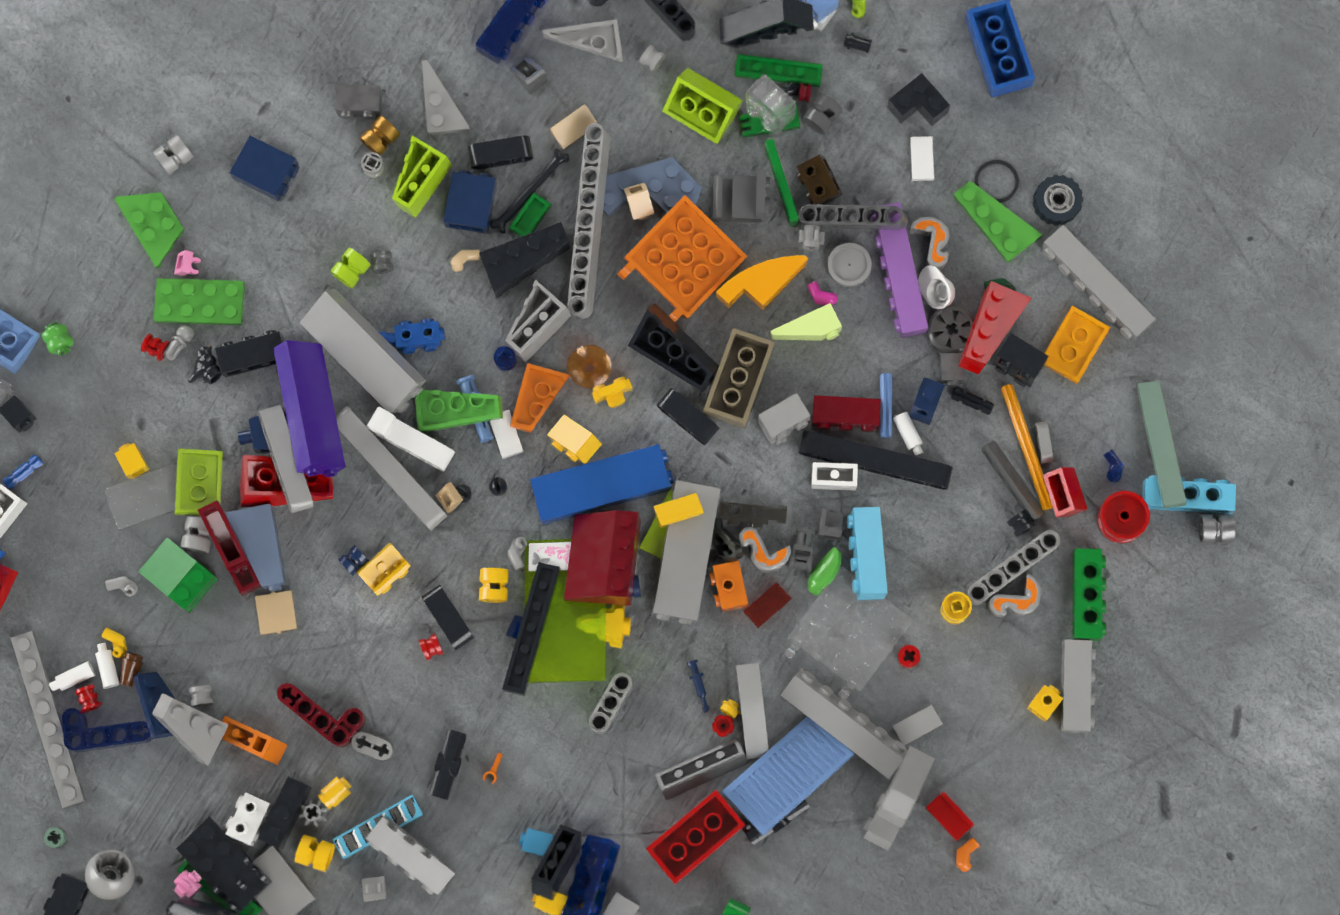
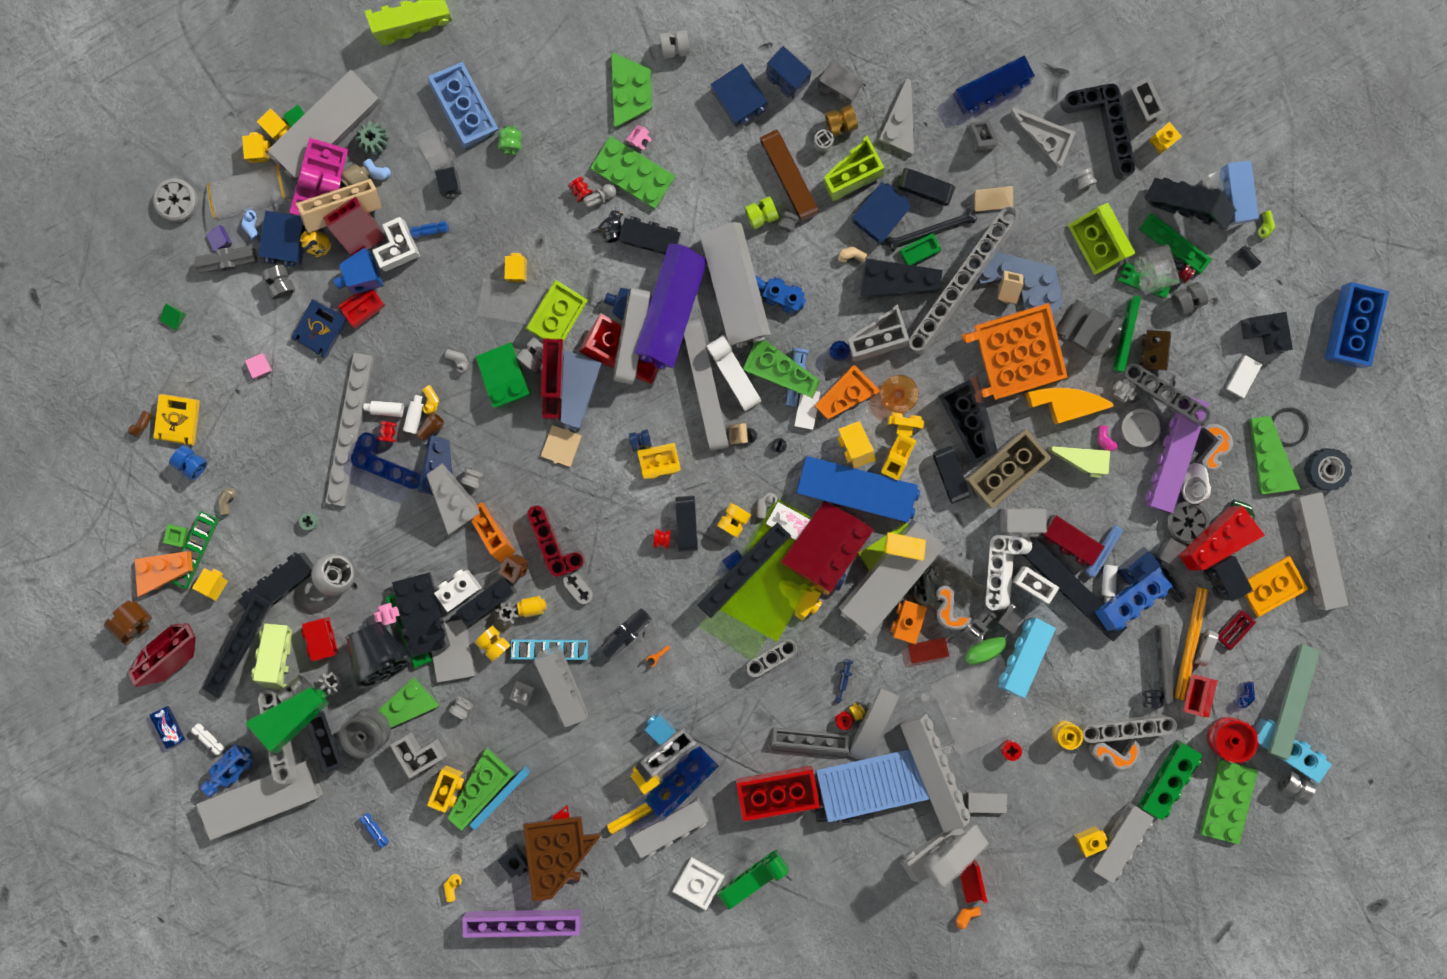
camera: 20 degrees right, 10 degrees up
none -> reddish brown brick [498,554,529,583]
none -> reddish brown beam [760,129,819,221]
none -> dark blue brick [766,46,812,99]
none -> yellow brick [881,432,917,480]
none -> white beam [986,535,1032,610]
none -> blue brick [1095,567,1173,631]
none -> bright green piece [1200,759,1258,844]
none -> dark red tile [1218,609,1256,651]

